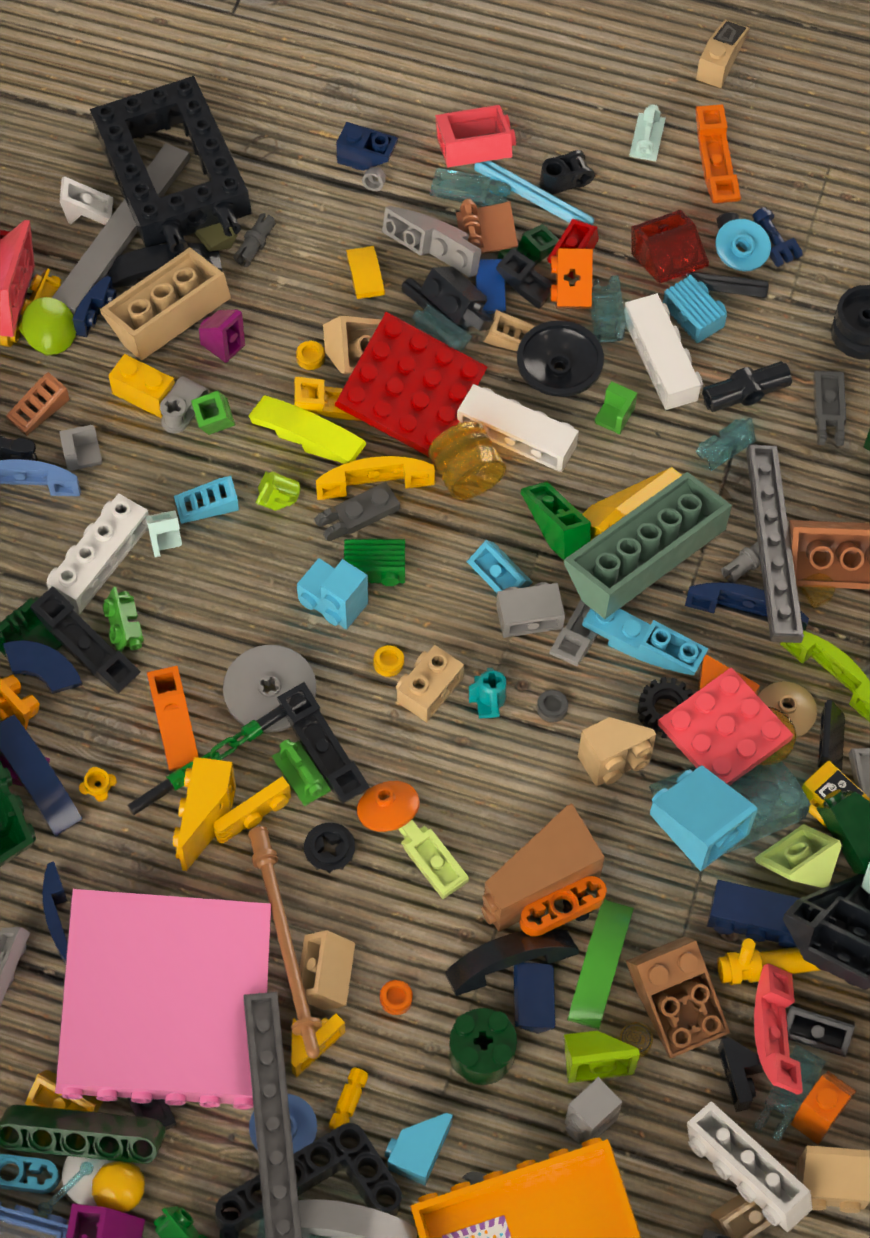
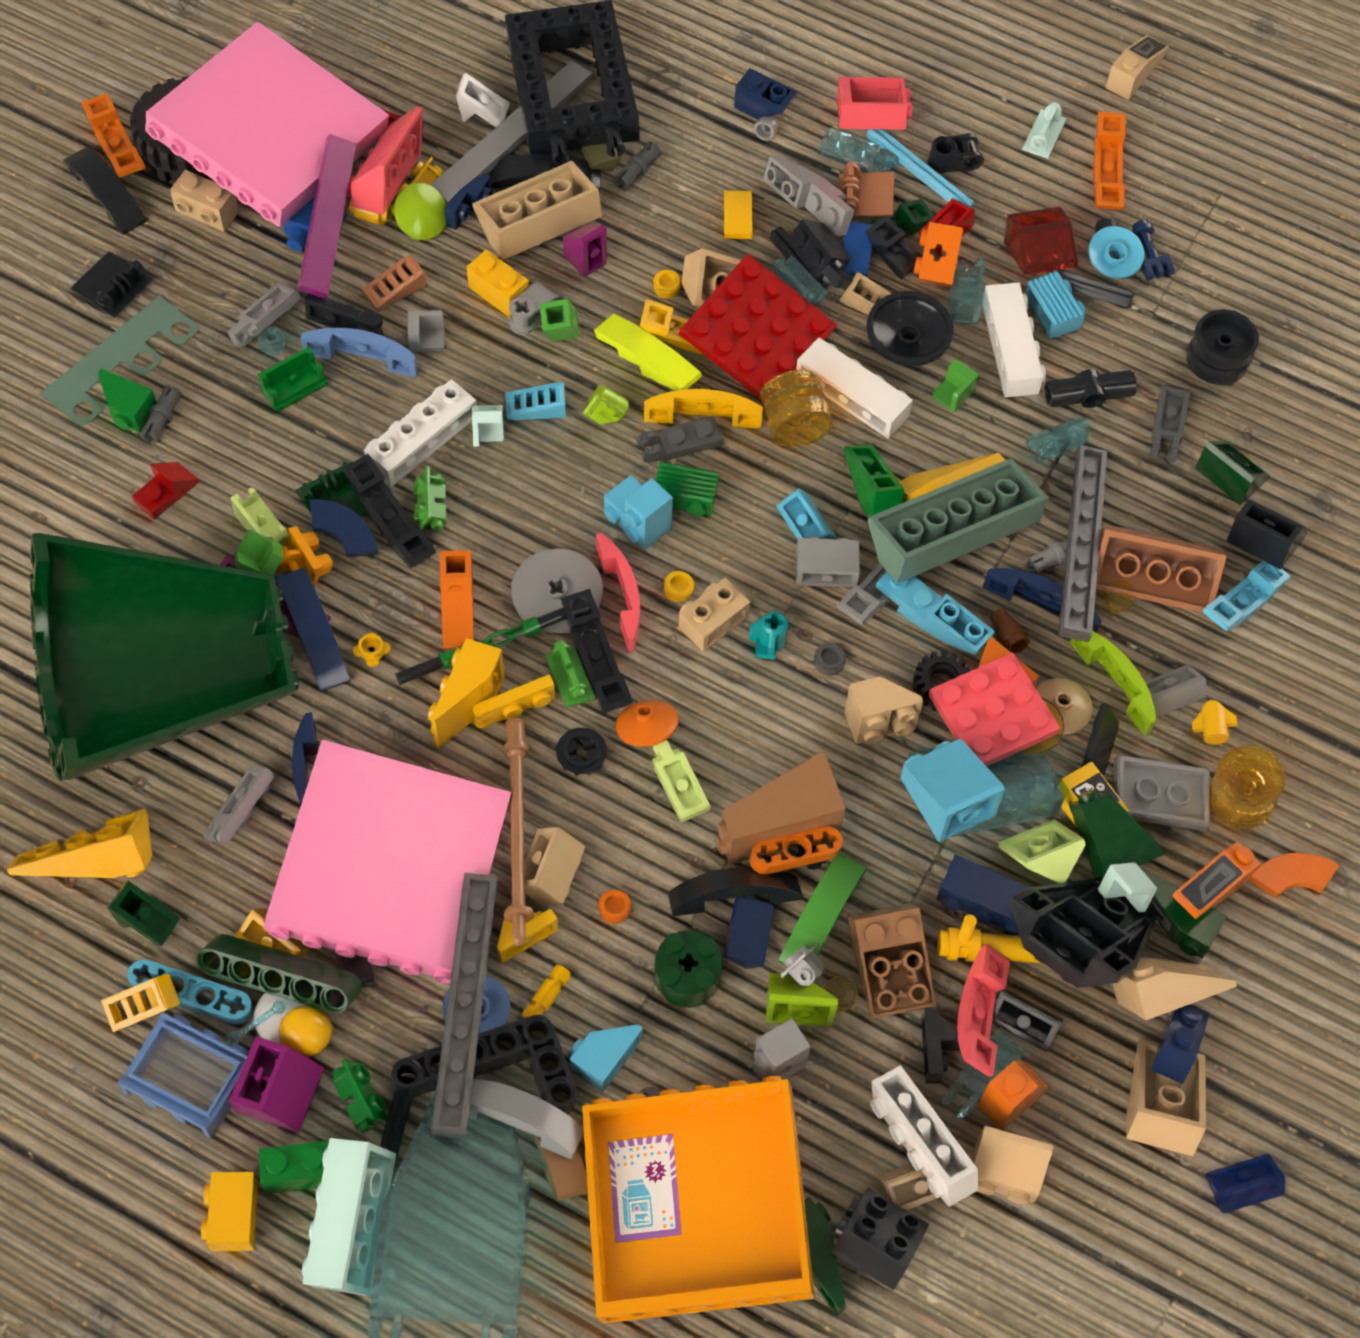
camera: 10 degrees right, 0 degrees up
none -> coral slope [596,533,640,653]
none -> light grey hinge [780,944,824,986]
none -> reddish brown cone [990,608,1030,655]

